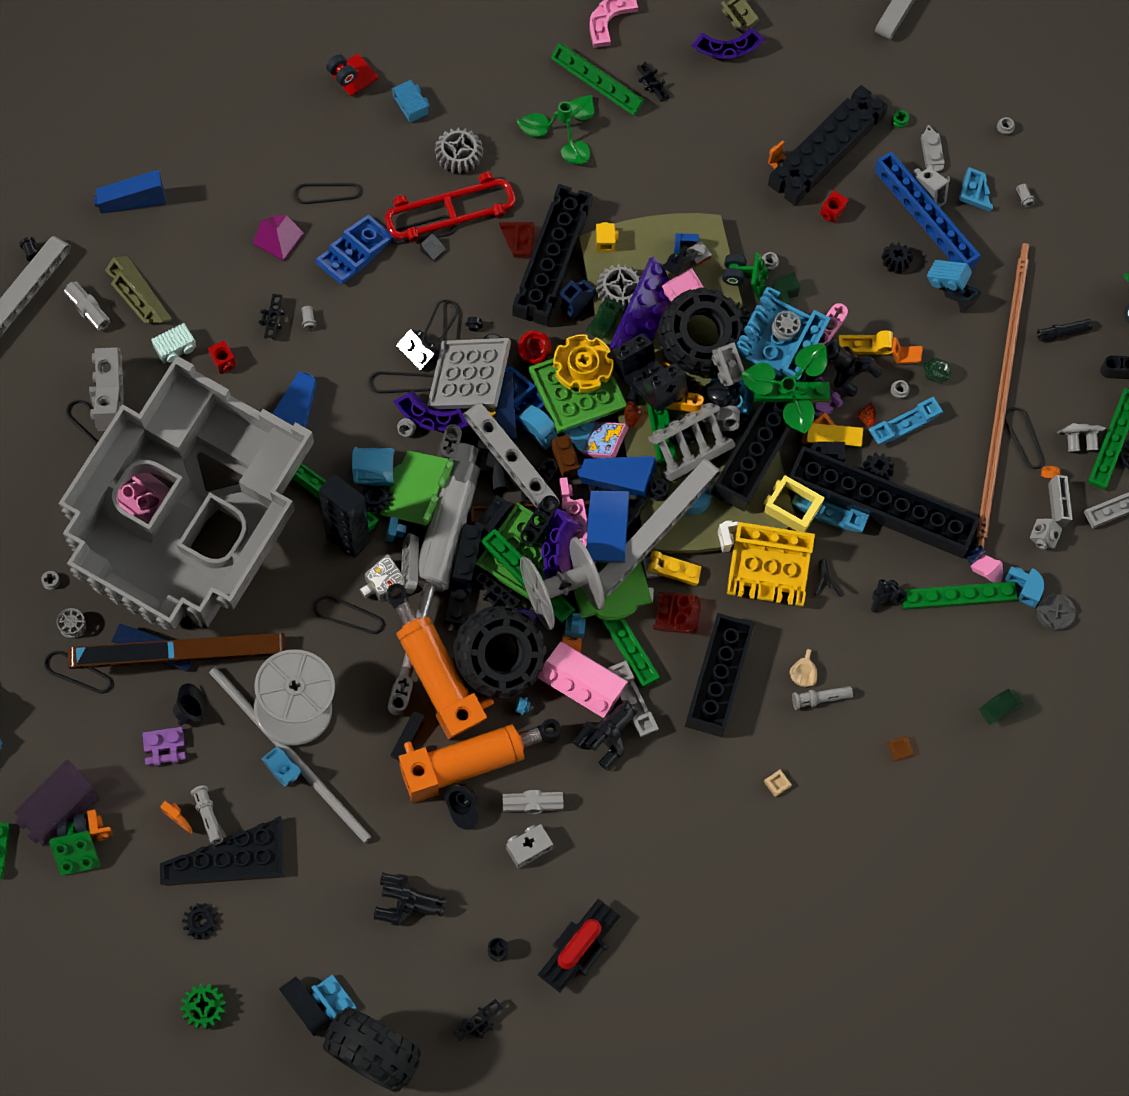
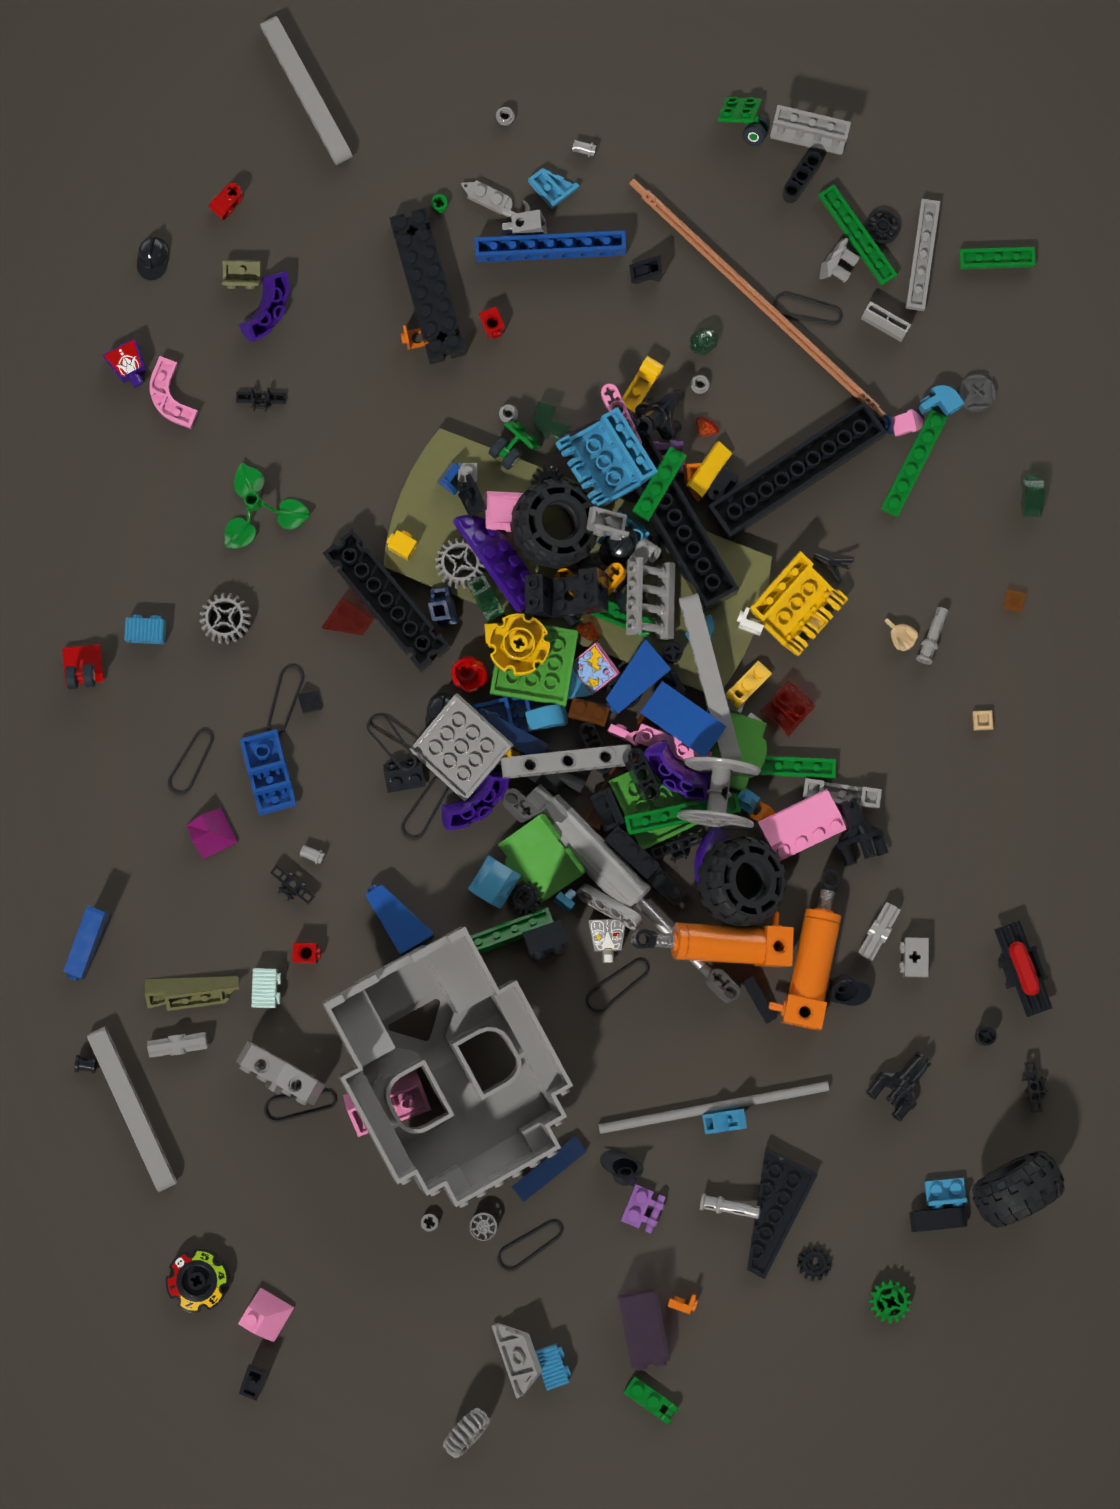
camera: 55 degrees left, 15 degrees up
green plate [49,813,100,876] -> none
reddish brown beam [67,633,286,669] -> none
orange plate [160,801,193,834] -> none
light grey piece [254,649,335,745] -> none
red bar [385,172,516,242] -> none
light grey plate [397,418,416,437] -> none
black plate [465,316,483,332] -> none
dark azure plate [515,697,530,716] -> none
green plate [551,43,644,115] -> none
black brick [685,613,755,738] -> none
green plant [741,344,827,433] -> none
light yellow window [763,475,825,532] -> none
light grey wheel [772,311,801,341] -> none
dark azure slope [792,494,869,533] -> none
black gear [863,452,894,481] -> none
dark azure slope [869,396,943,445] -> none
black piece [871,579,907,613] -> none
black gear [881,242,913,273] -> none
orange bracket [892,337,923,364] -> none
dark azure brick [927,260,972,290] -> none
light grey brick [1030,519,1062,549] -> none
black pin [1037,318,1093,341] -> none
orange tile [1041,466,1061,478] -> none

